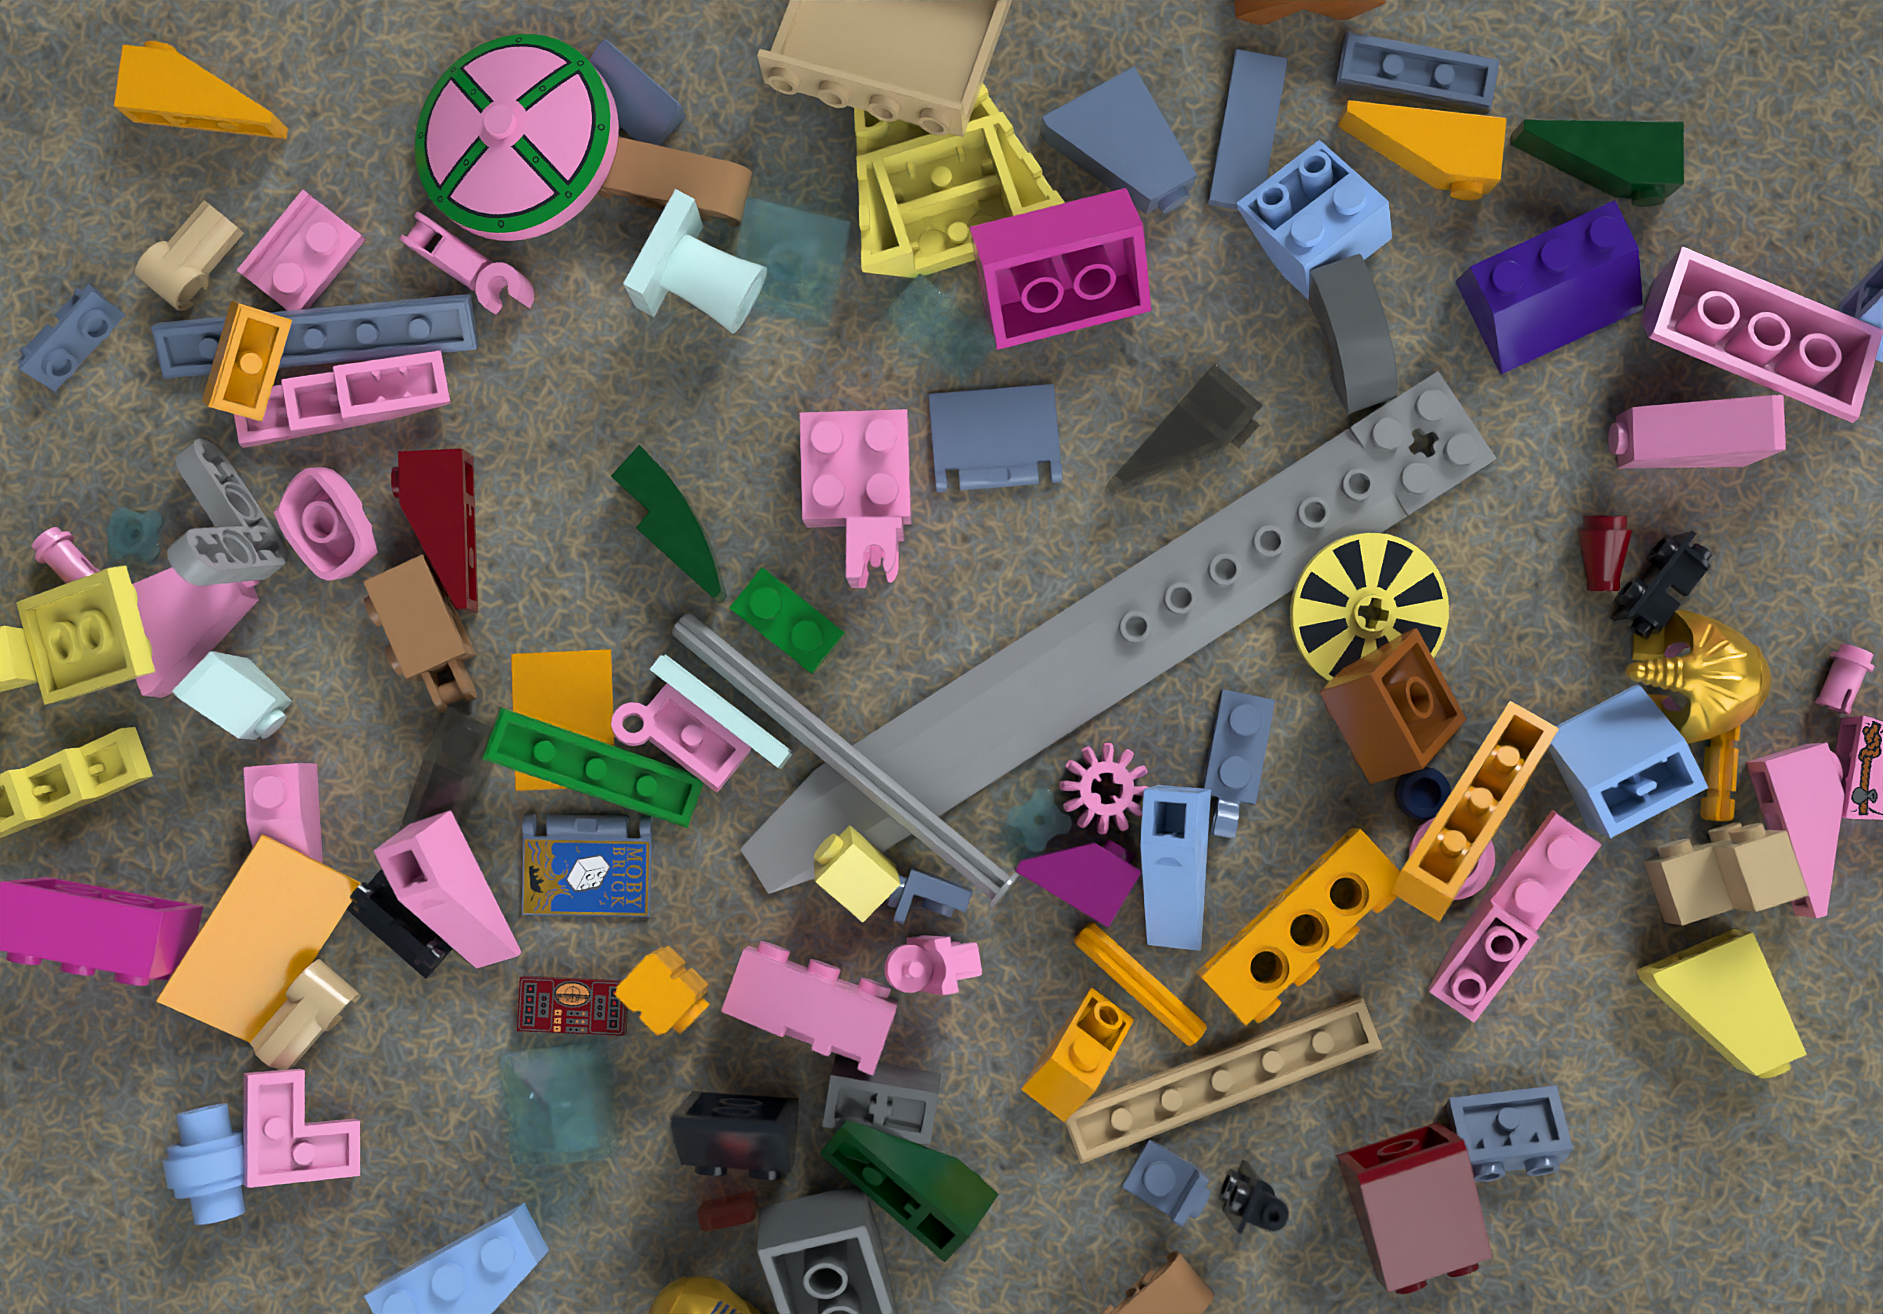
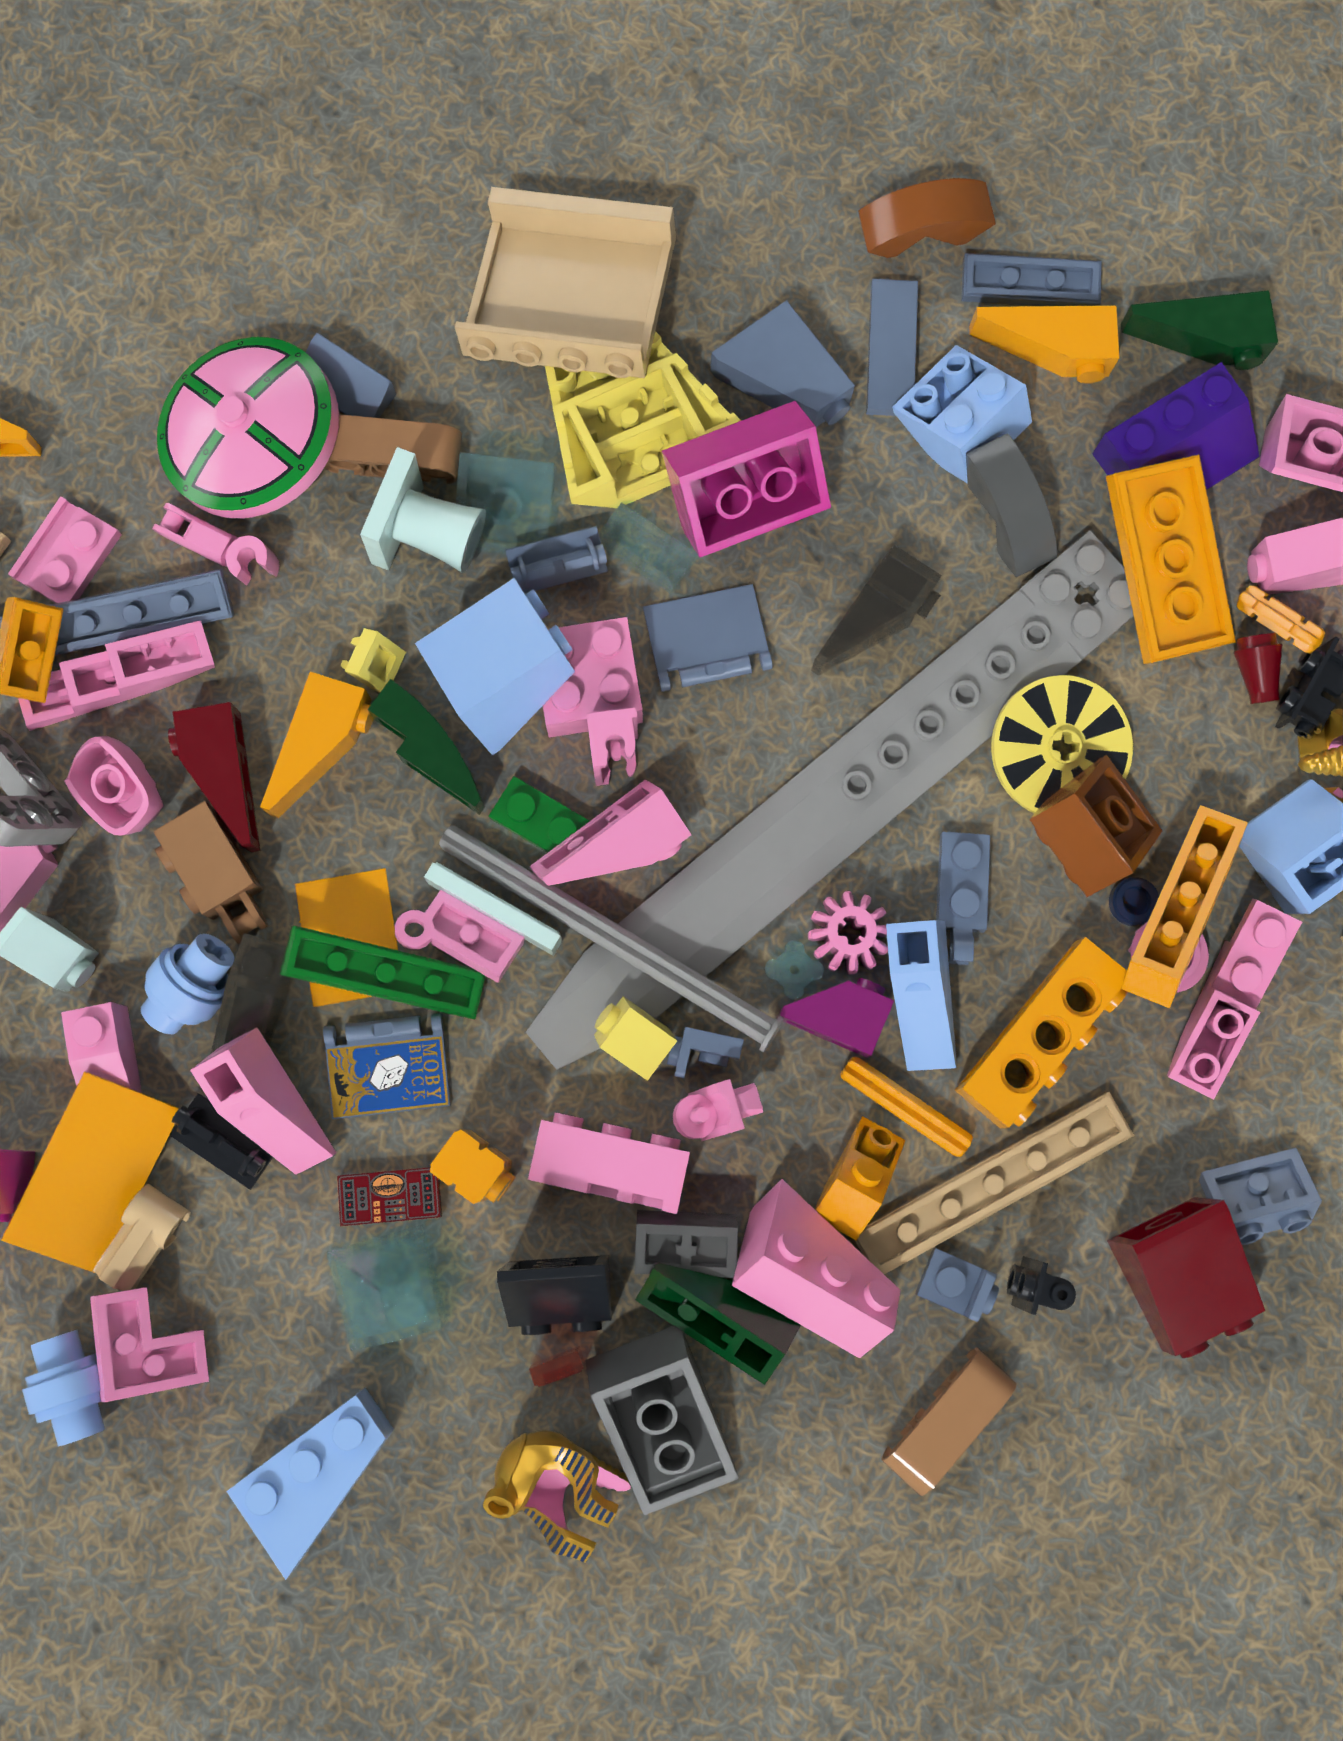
camera: 15 degrees left, 5 degrees down
none -> light blue piece [141,934,235,1034]
none -> light orange slope [260,671,373,818]
none -> light yellow tile [341,628,406,693]
none -> light blue slope [415,578,575,755]
none -> sand blue hinge [505,526,608,593]
none -> bright pink slope [530,780,691,886]
none -> bright pink wedge [732,1179,900,1358]
none -> light orange tile [1106,455,1236,664]
none -> light orange axle [1236,585,1325,654]

